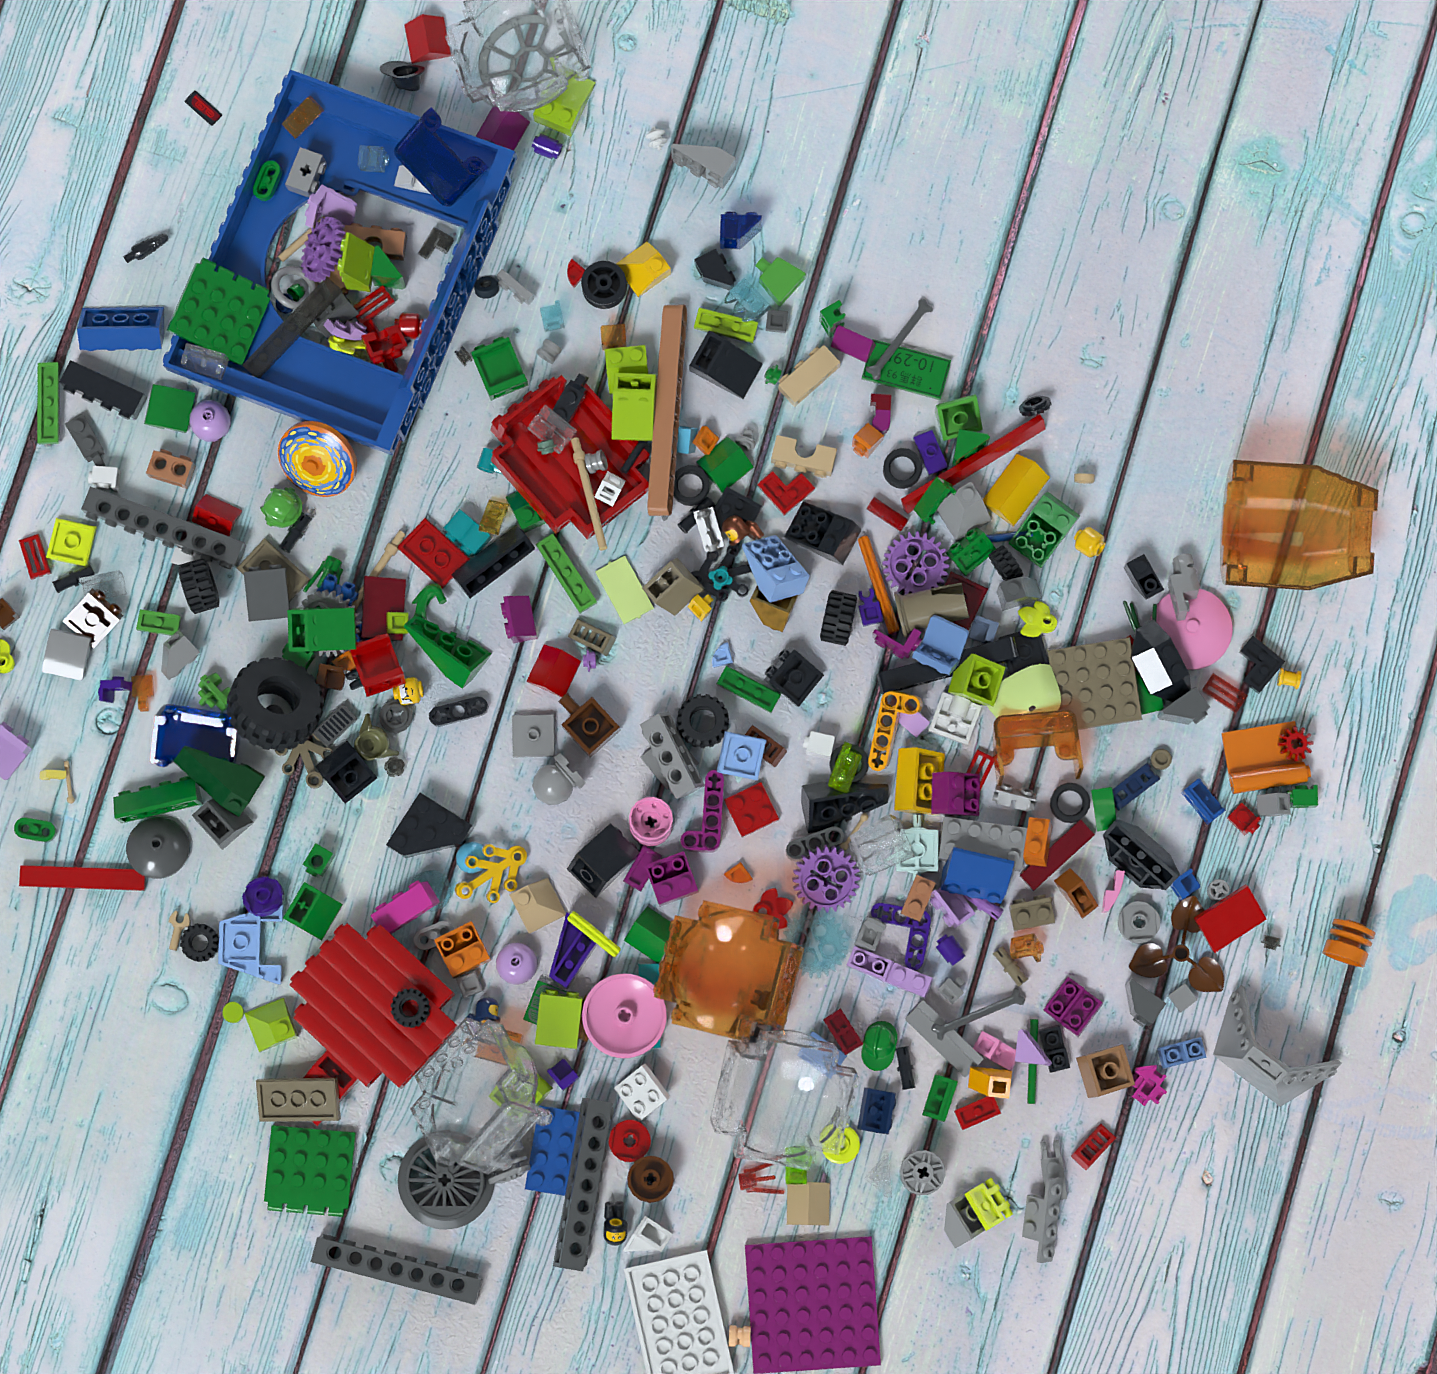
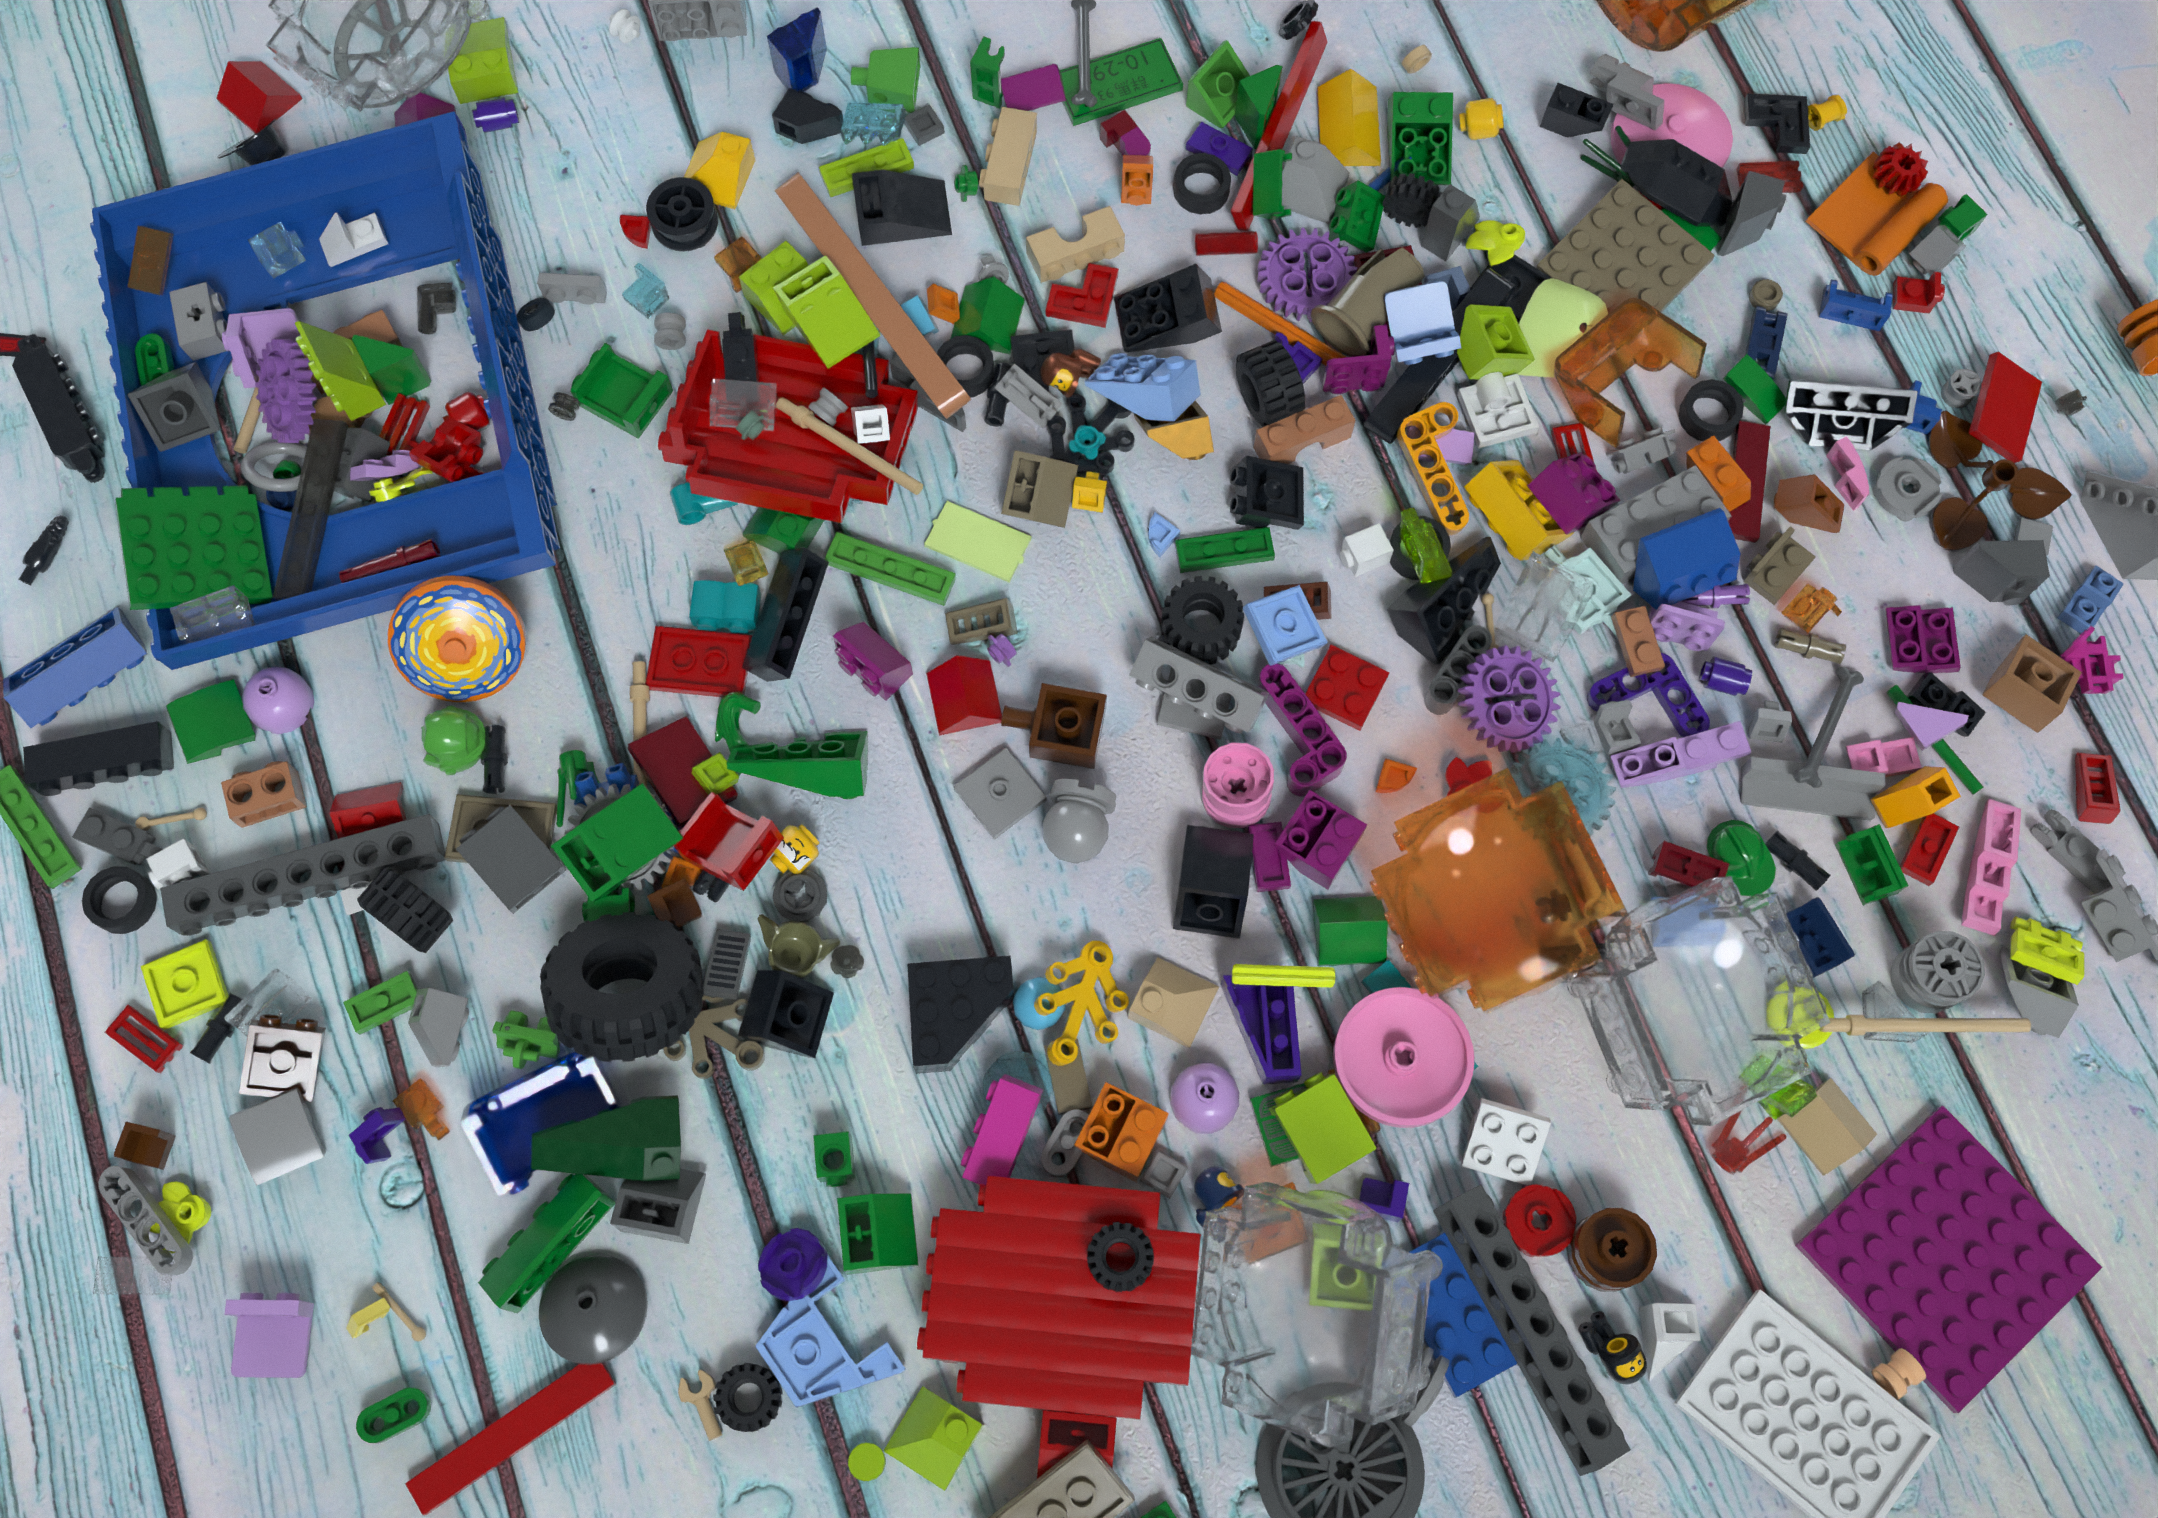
camera: 40 degrees left, 10 degrees down
clear blue windscreen [394,107,489,207] -> none
black beam [429,697,488,727] -> none
none -> black hinge [12,334,105,483]
none -> black tyre [82,866,157,934]
none -> dark grey slope [128,362,220,452]
none -> tan hinge [135,807,207,831]
none -> dark red pin [339,538,441,583]
none -> dark tan tile [1044,1039,1093,1115]
none -> nougat arch [1253,395,1356,464]
none -> tan bar [1818,1015,2031,1036]
none -> bright pink slope [1961,799,2021,936]

